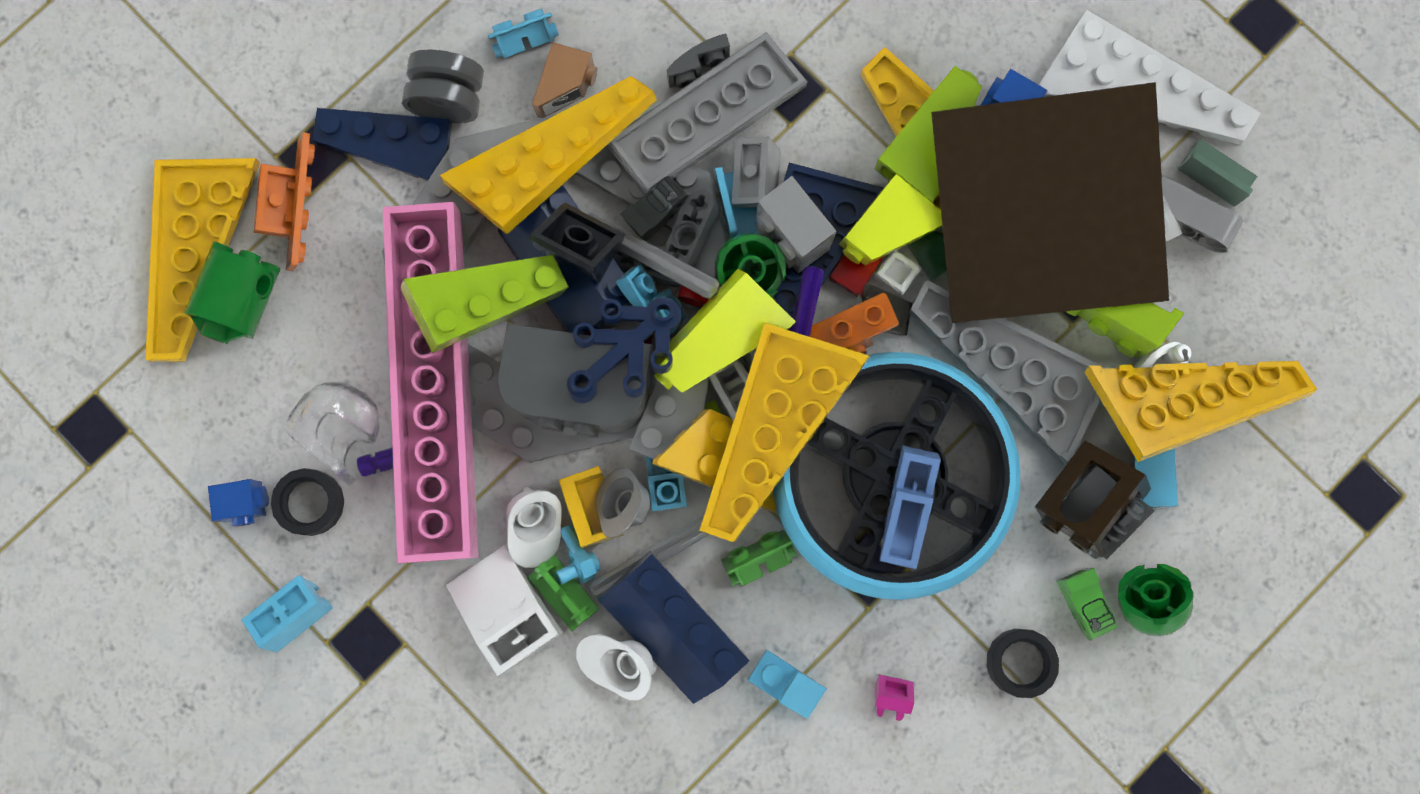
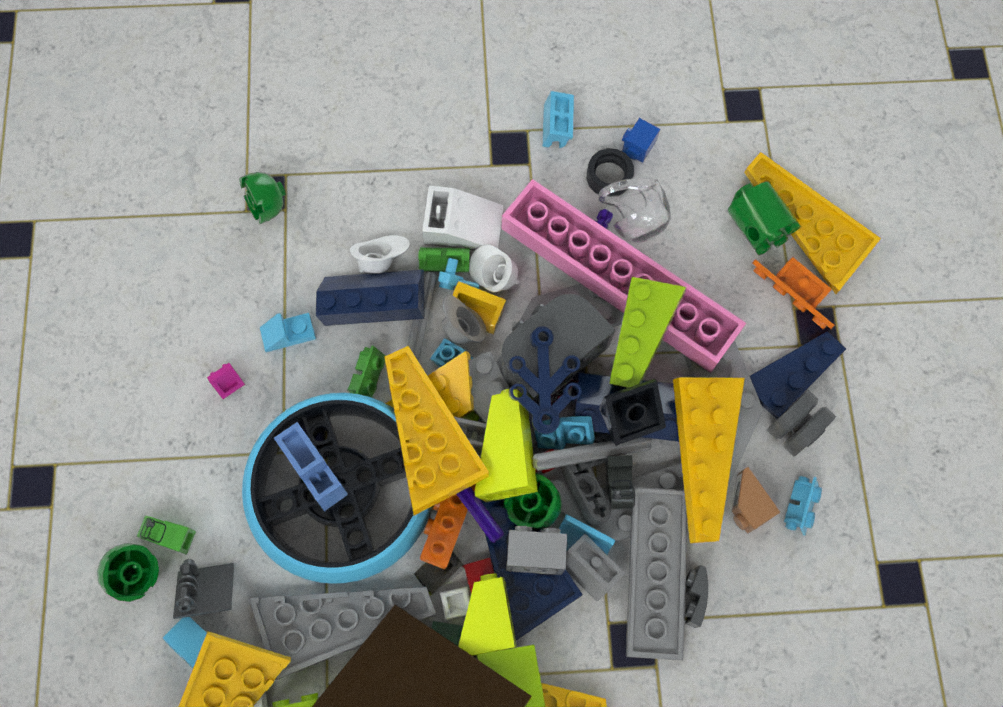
camera: 125 degrees right, 10 degrees down
black tyre [986,628,1059,698] -> none
dark brown panel [1035,440,1151,556] -> none

